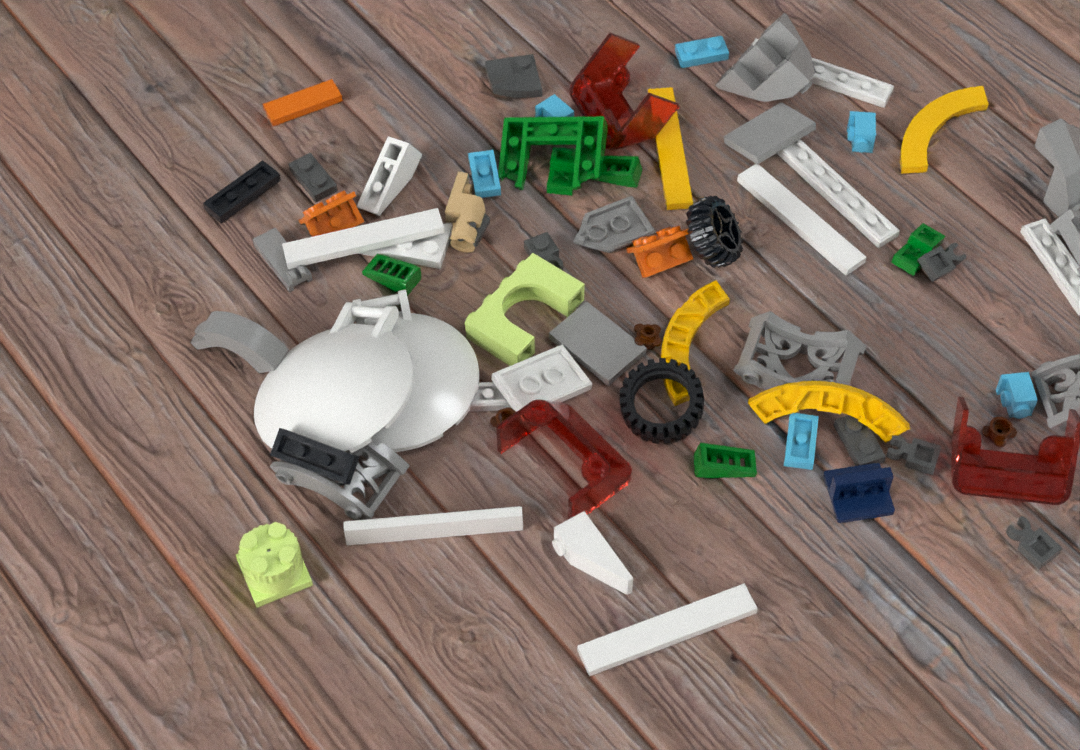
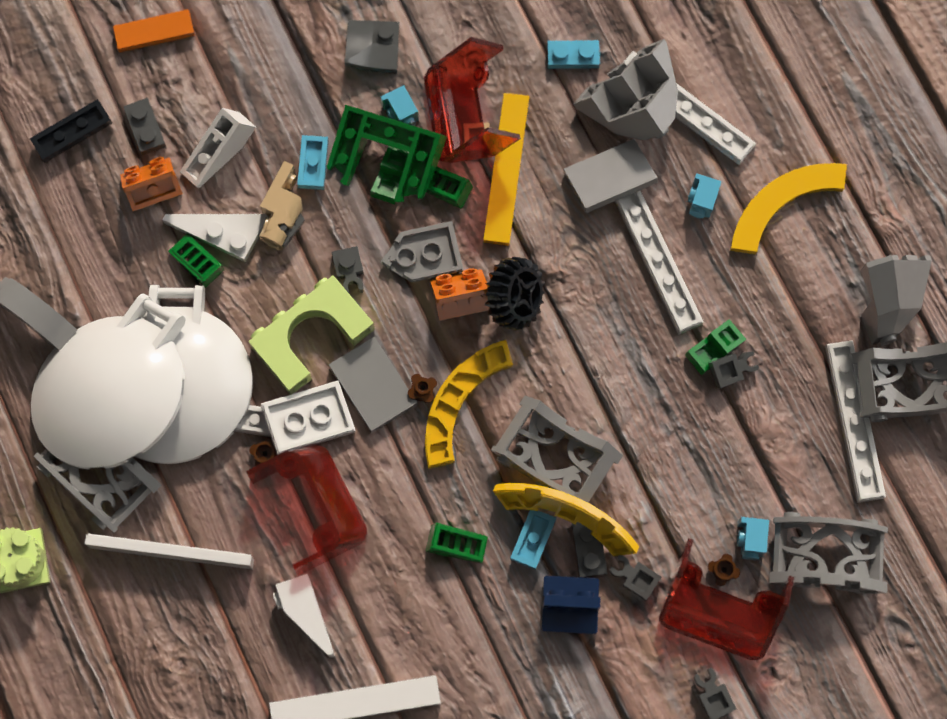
camera: 10 degrees right, 20 degrees up
light grey hinge [252,227,313,292] -> none
black plate [270,428,359,485] -> none
white tile [282,208,445,269] -> none
black tyre [619,358,704,444] -> none
white tile [737,164,866,276] -> none

